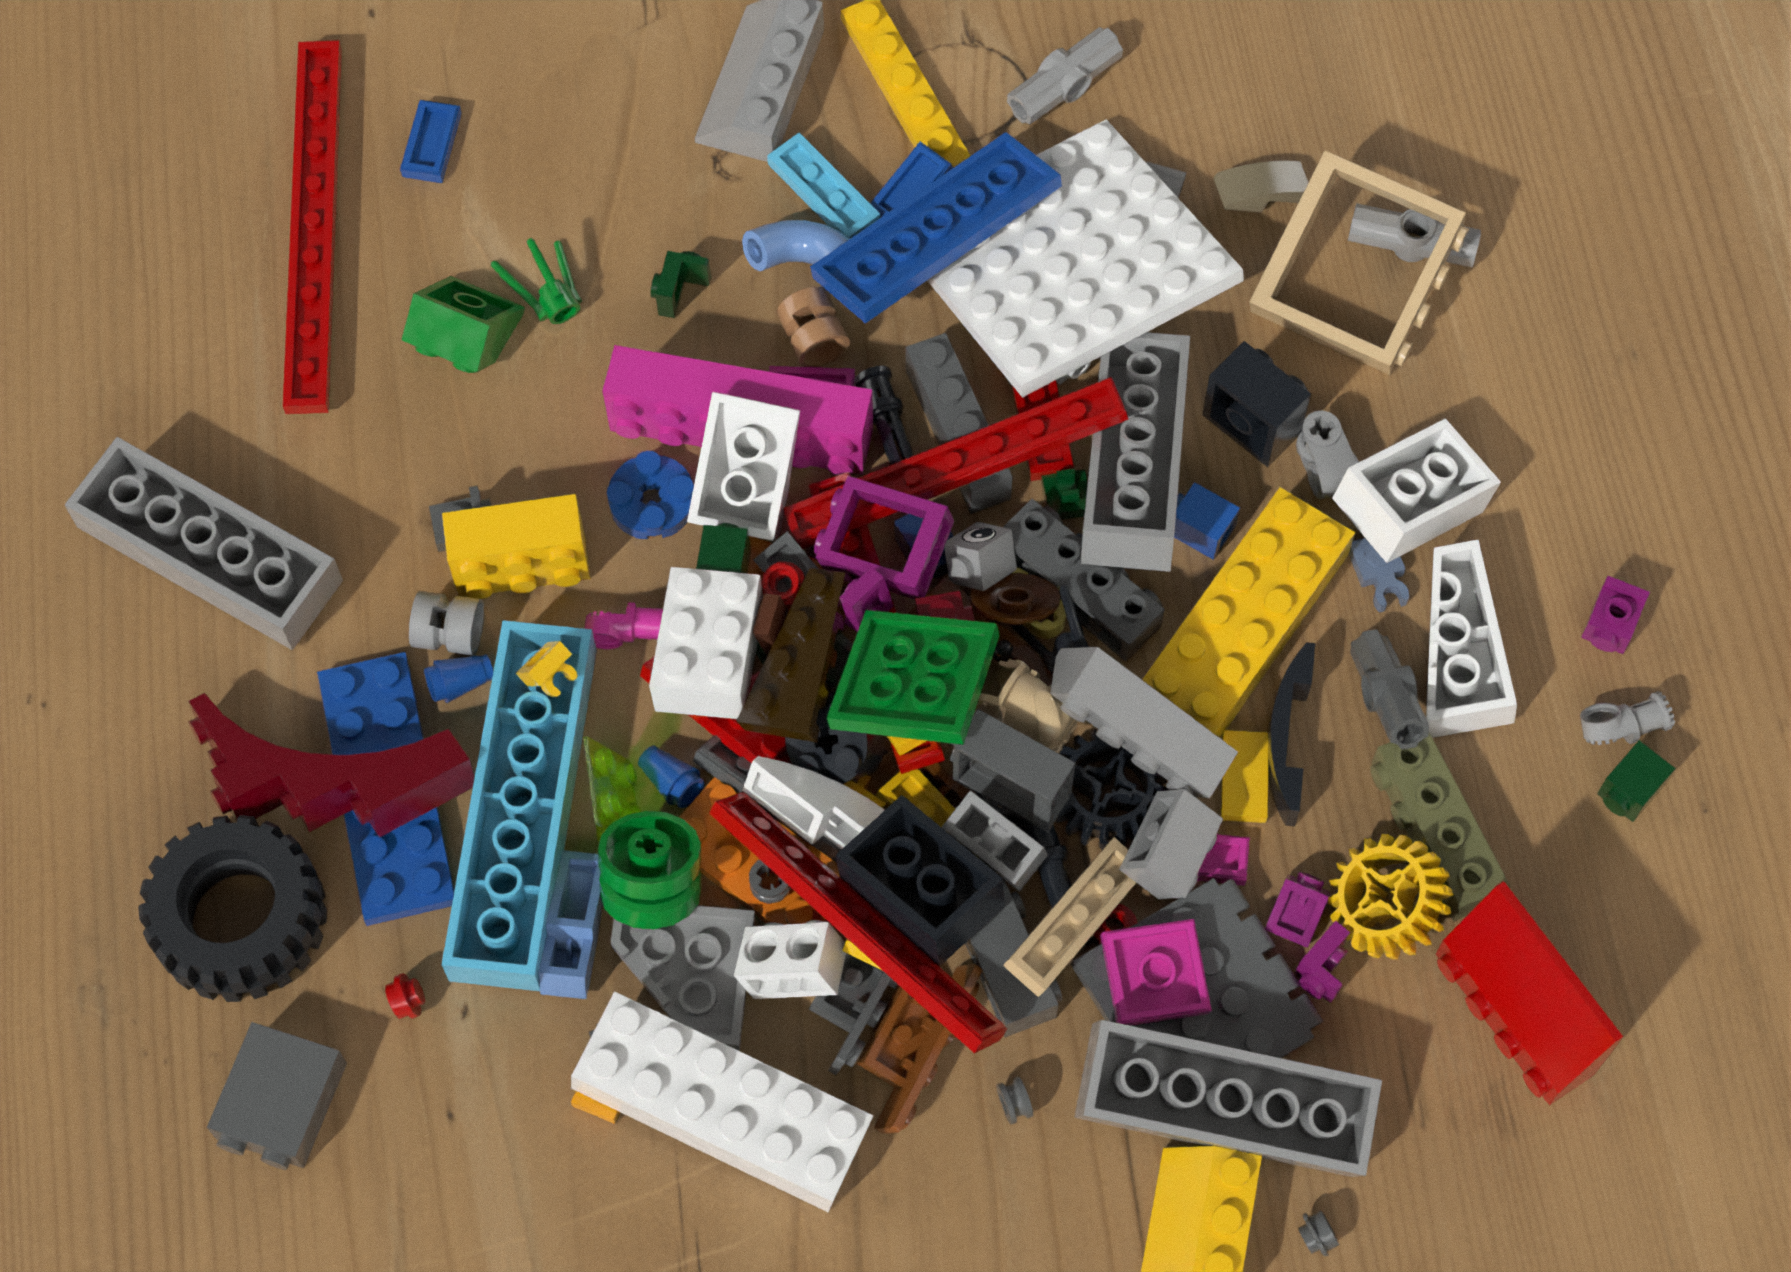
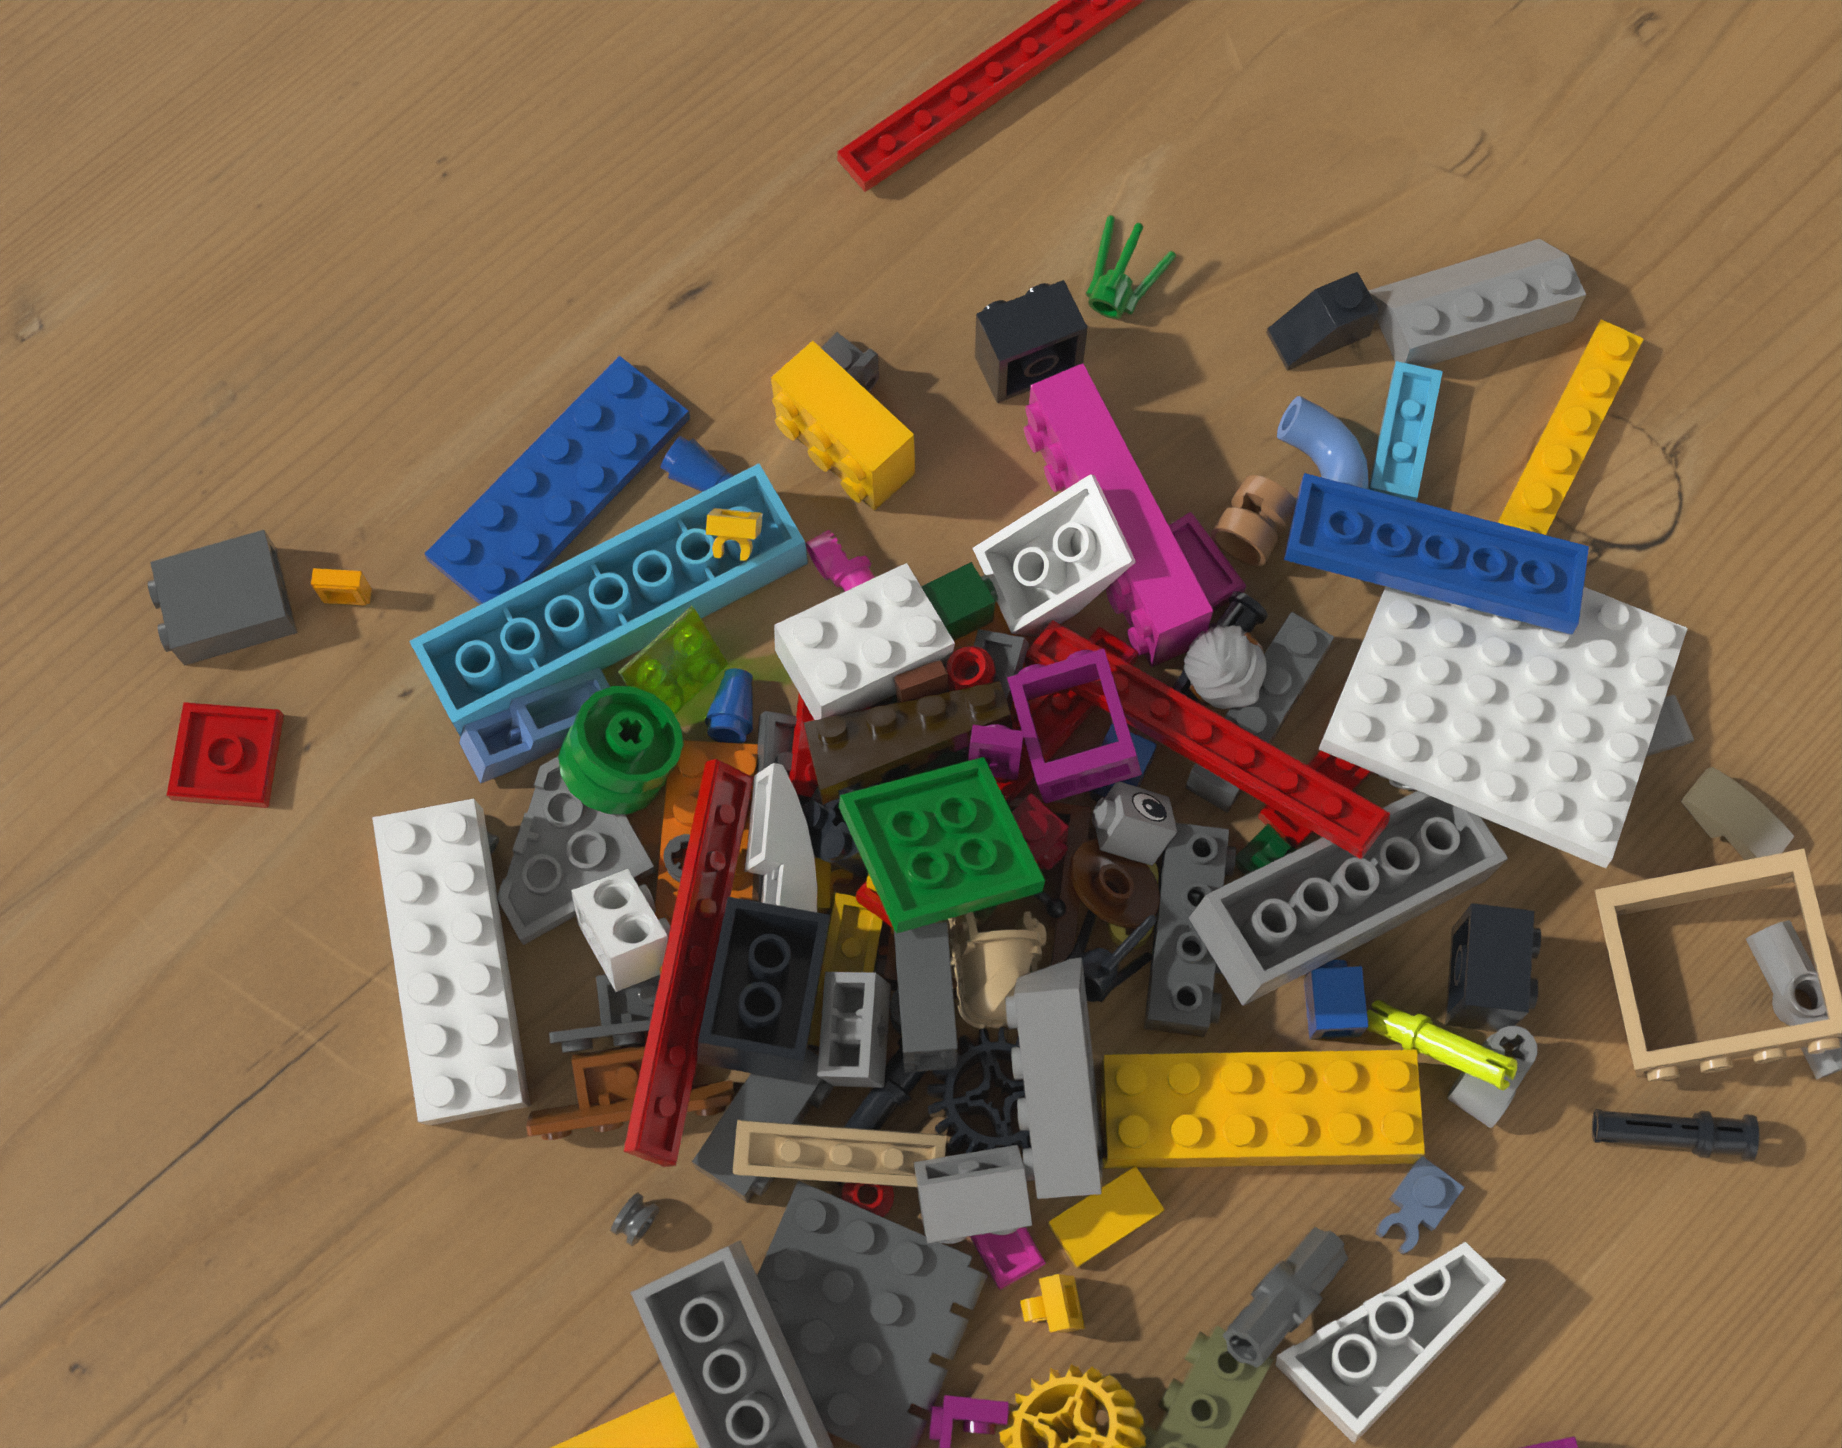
camera: 55 degrees right, 5 degrees up
light grey brick [65,437,343,650] -> none
black tyre [138,815,327,1002] -> none
dark red arch [188,693,475,838] -> none
red plate [385,973,426,1019] -> none
blue tile [400,100,462,183] -> none
green slope [401,276,525,373] -> none
light grey wheel [409,591,484,656] -> none
blue plate [606,451,694,539] -> none
dark green bracket [650,251,711,318] -> none
blue tile [870,141,954,218] -> none
light grey piece [1007,27,1123,125] -> none
dark pink tile [1100,919,1212,1026] -> none
magenta bracket [1265,871,1330,948] -> none
black slope [1267,642,1316,827] -> none
white brick [1332,418,1501,563] -> none
none -> red tile [166,702,284,808]
none -> light orange tile [311,568,372,606]
none -> black brick [975,280,1088,403]
none -> yellow tile [1020,1274,1085,1333]
none -> light grey hair [1184,625,1267,709]
none -> black slope [1266,272,1379,371]
none -> neon yellow pin [1366,1000,1518,1091]
none -> black pin [1592,1109,1759,1162]

